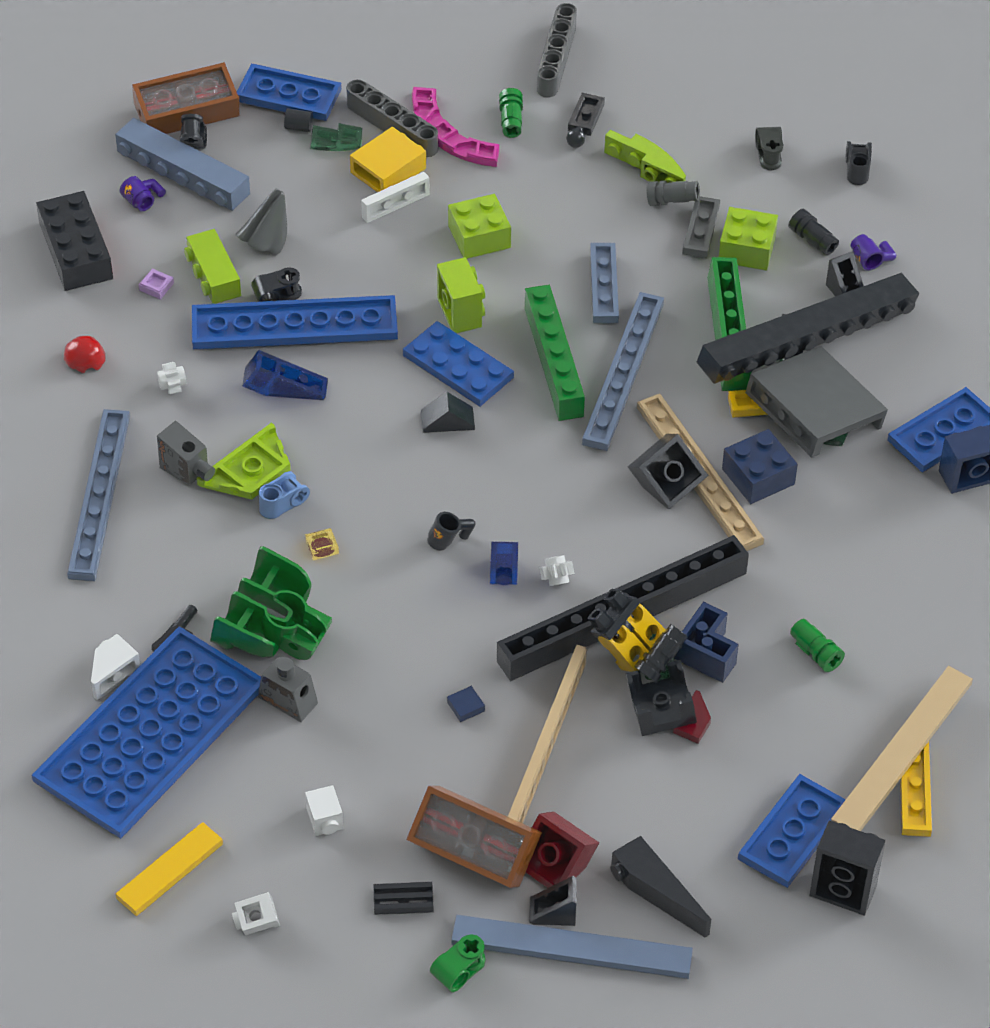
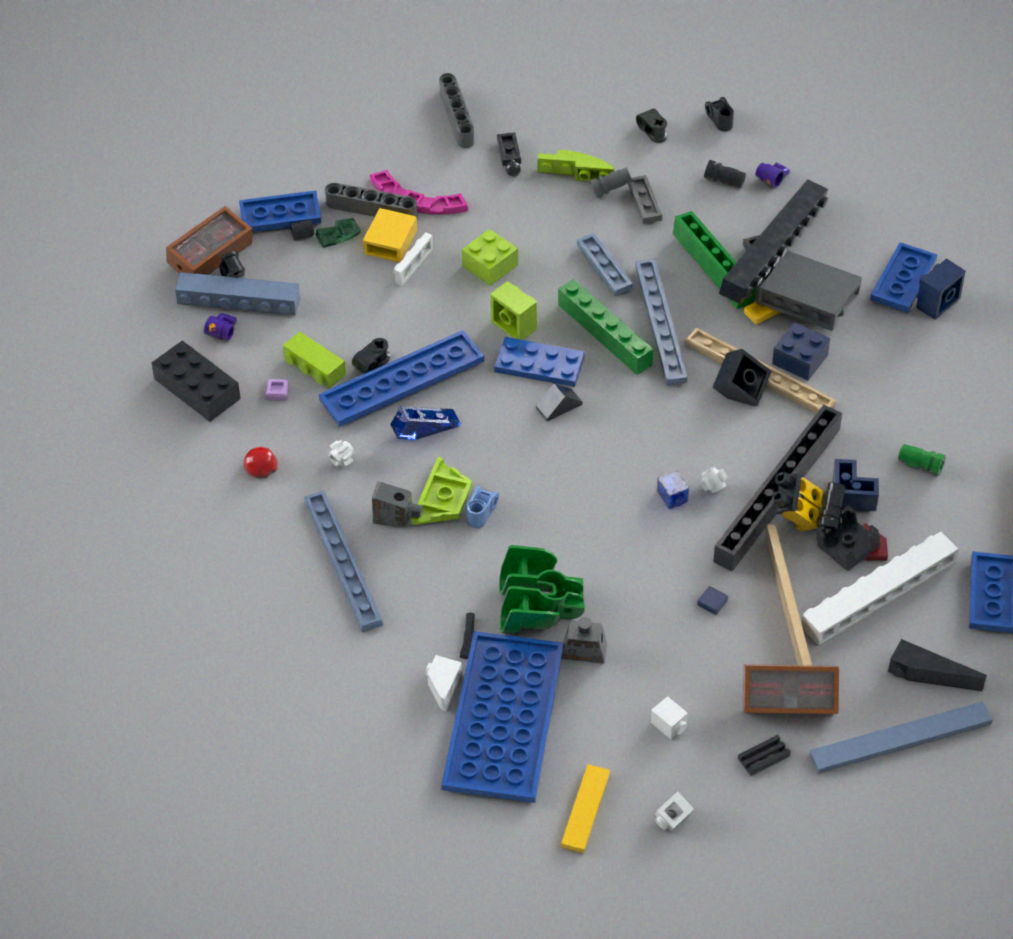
camera: 25 degrees left, 0 degrees up
dark grey hat [236,188,287,254] -> none
clear yellow tile [305,528,339,560] -> none
black piece [427,511,476,551] -> none
green piece [430,934,486,993] -> none
green axle [499,88,523,138] -> none
dark red slope [525,811,600,888] -> none
black slope [529,876,577,926] -> none
lime brick [719,206,778,271] -> none
black slope [826,252,864,296] -> none
none -> white brick [802,532,958,646]

